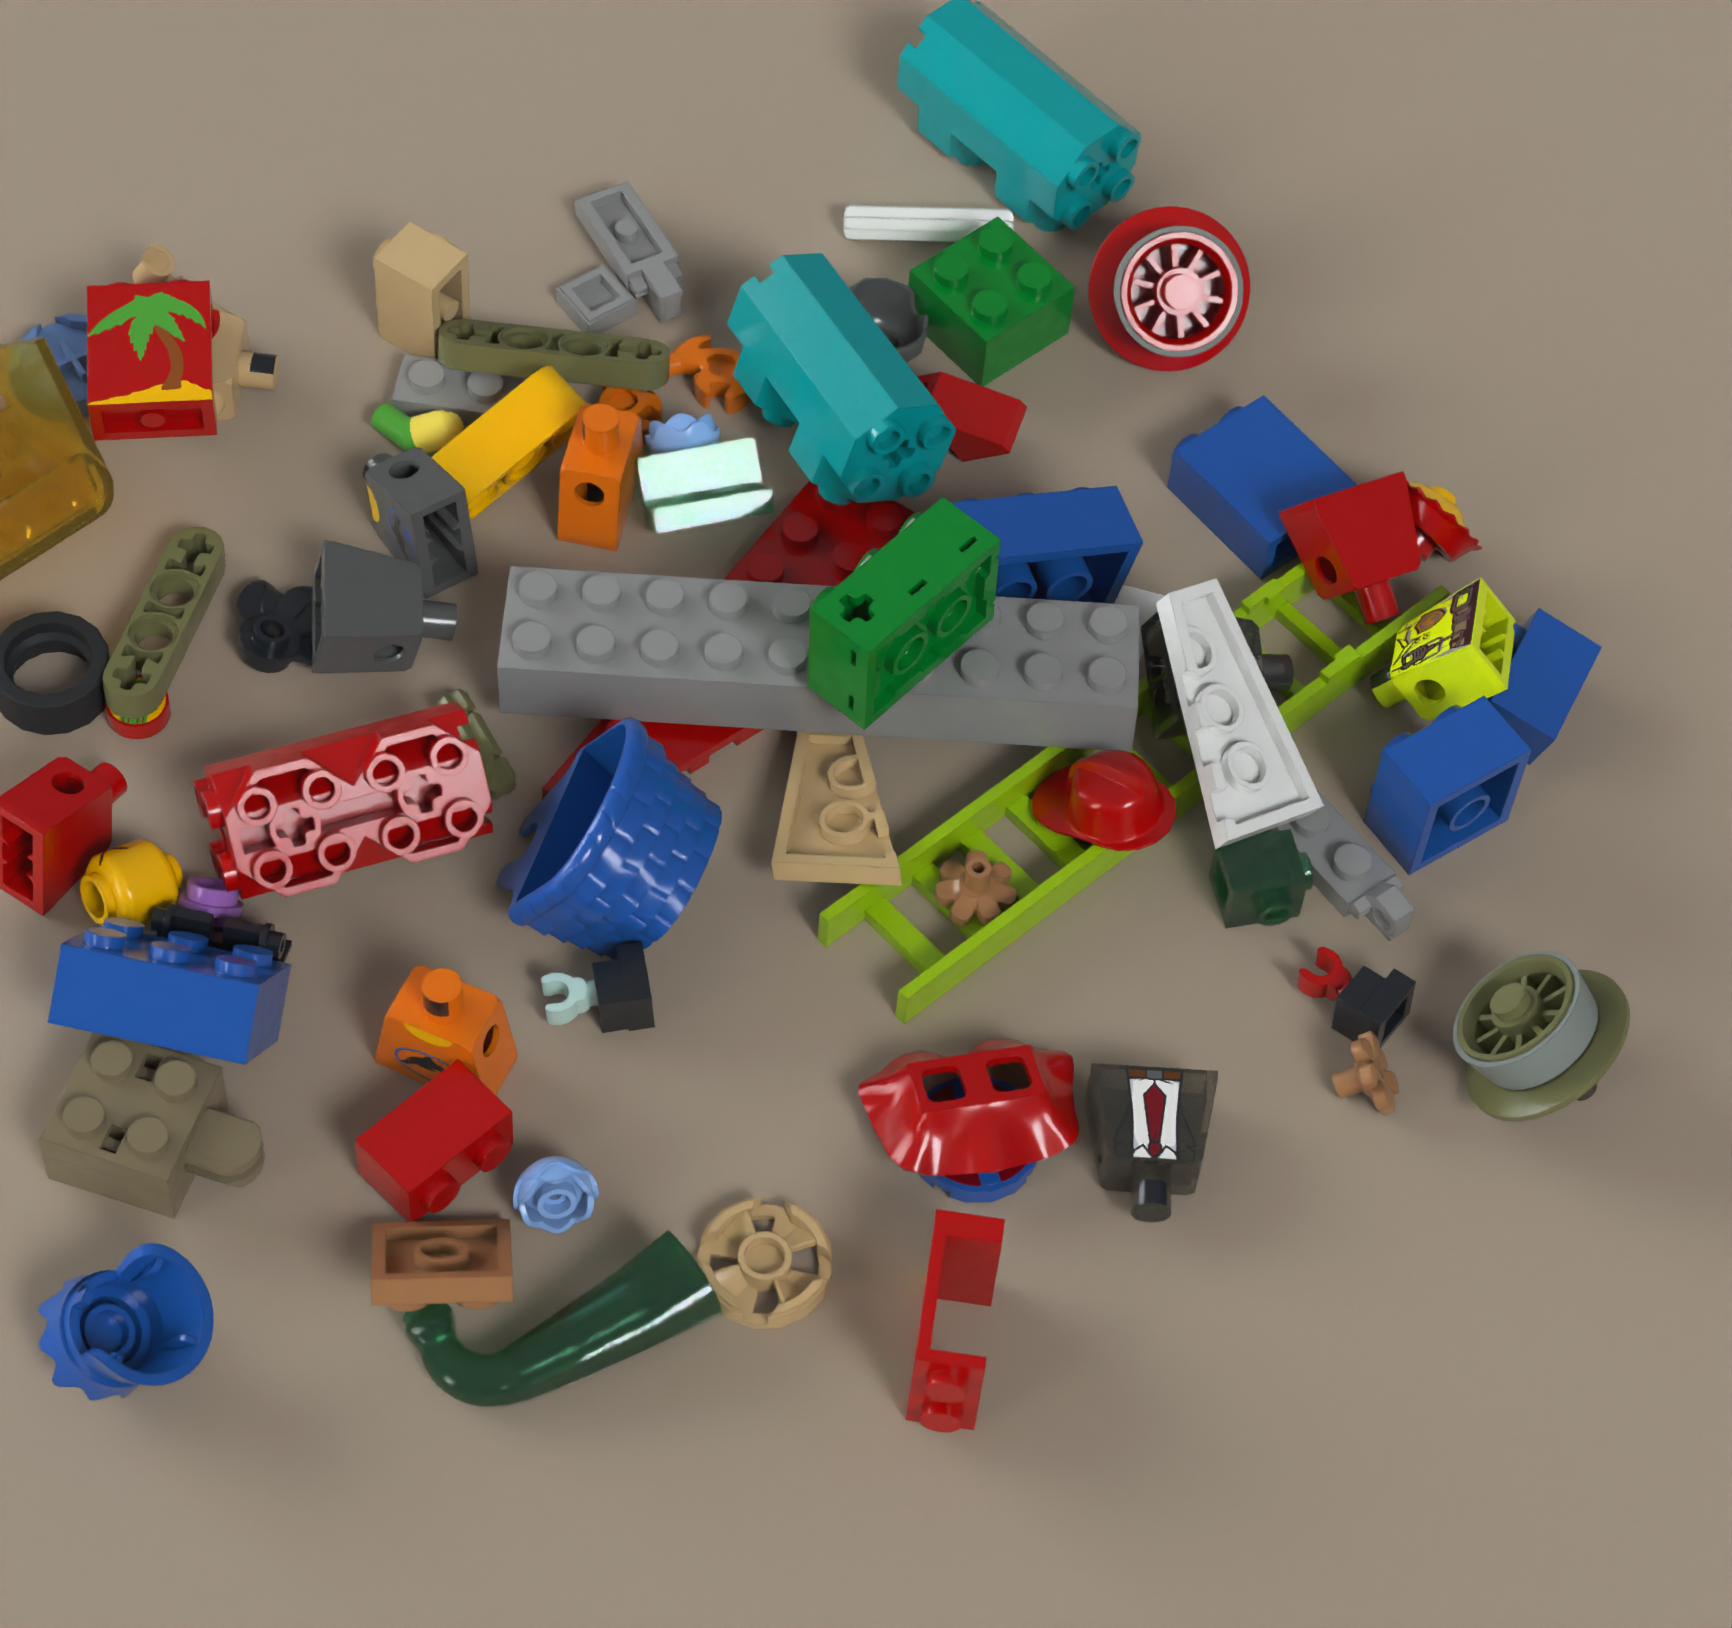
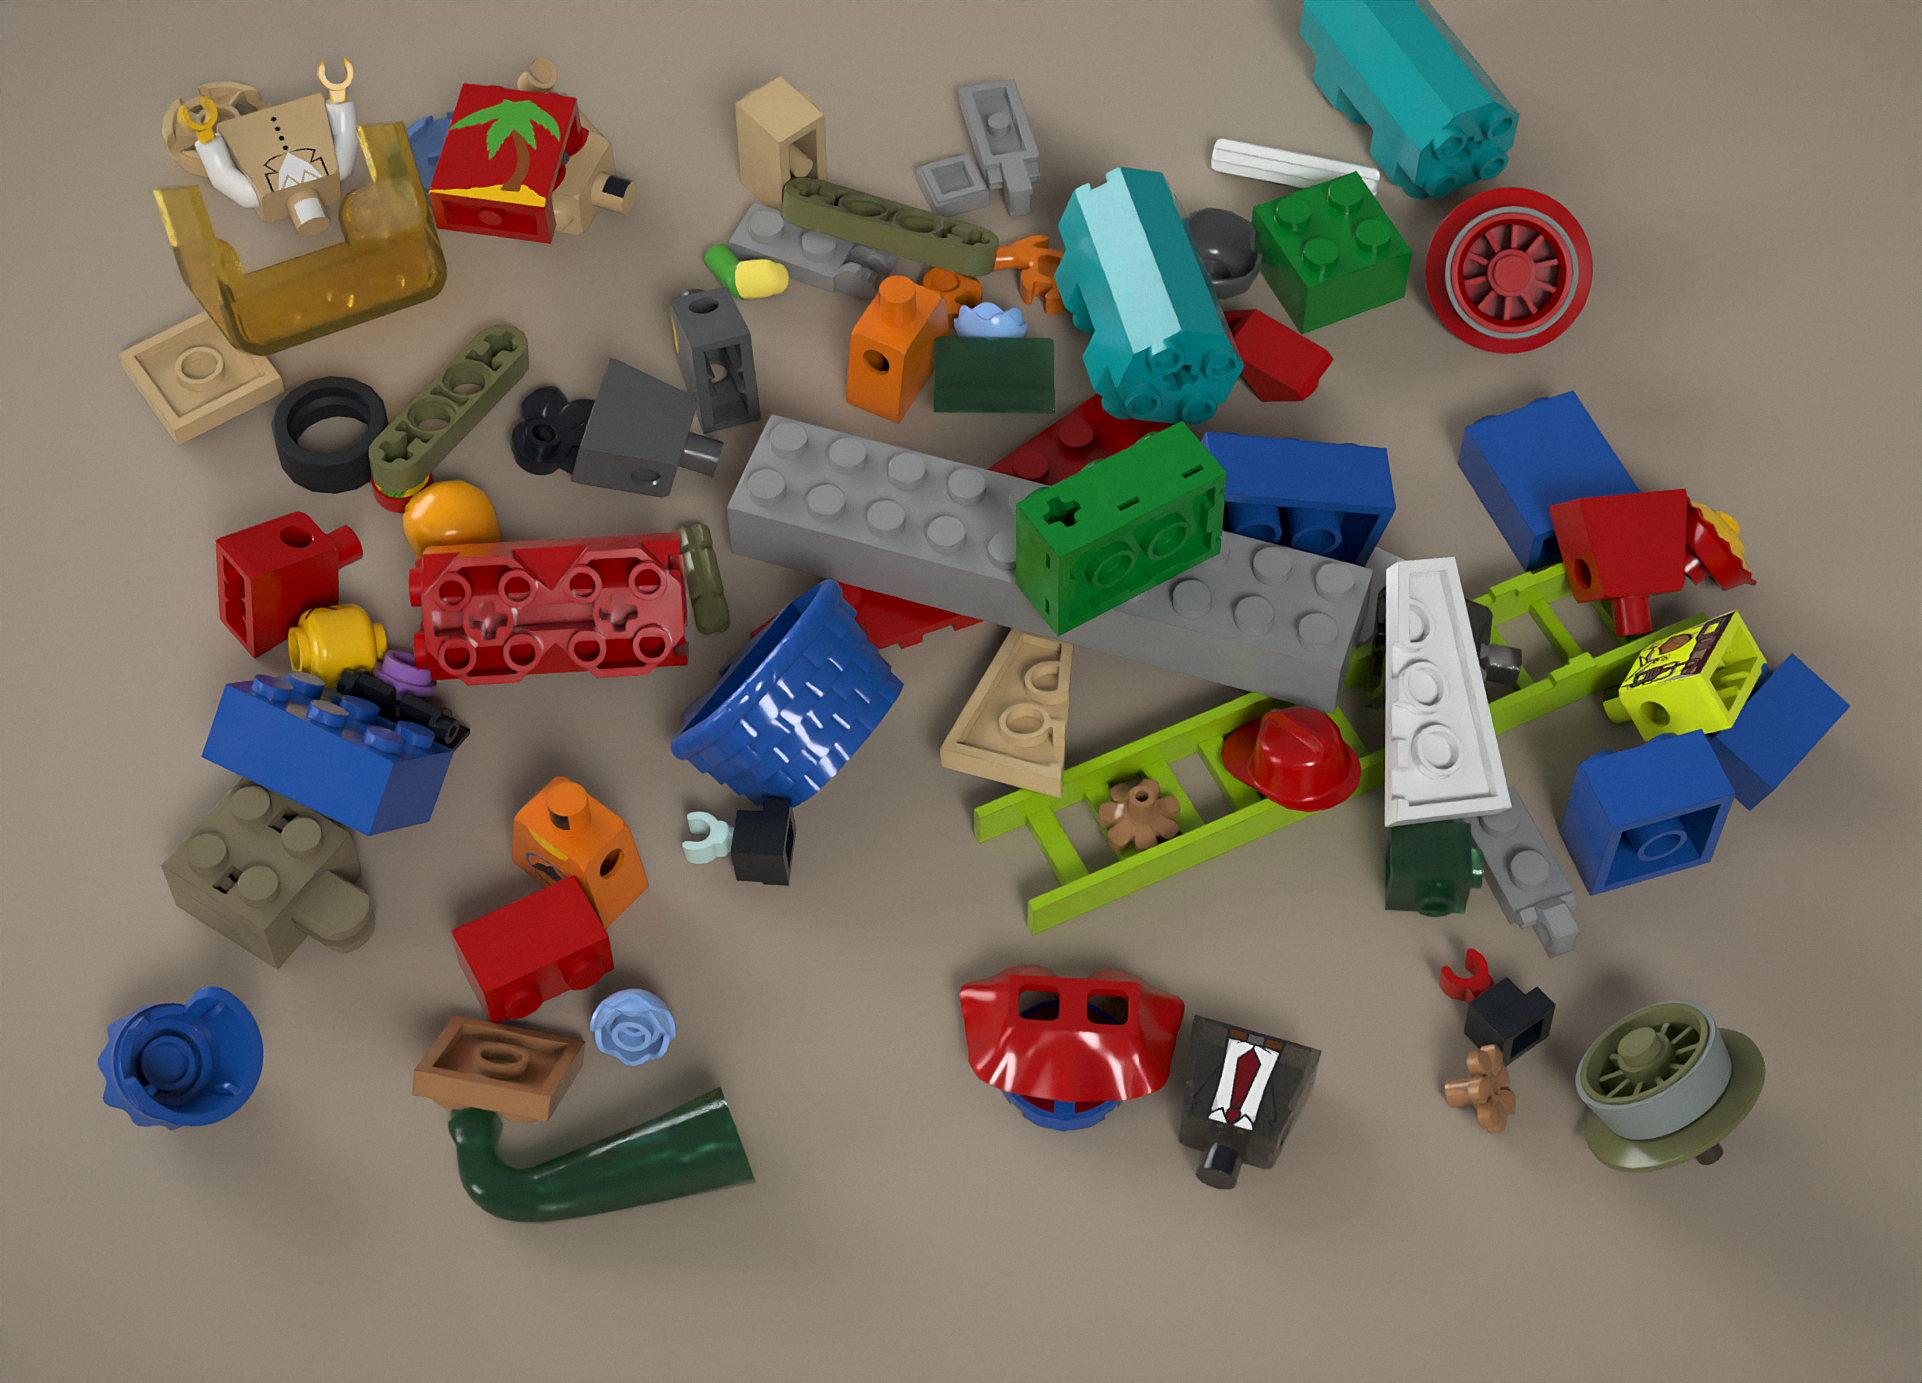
camera: 20 degrees right, 0 degrees up
yellow beam [431,365,587,520] -> none
tan piece [697,1198,832,1329] -> none
red panel [906,1209,1005,1432] -> none
none -> light orange hair [402,479,501,558]

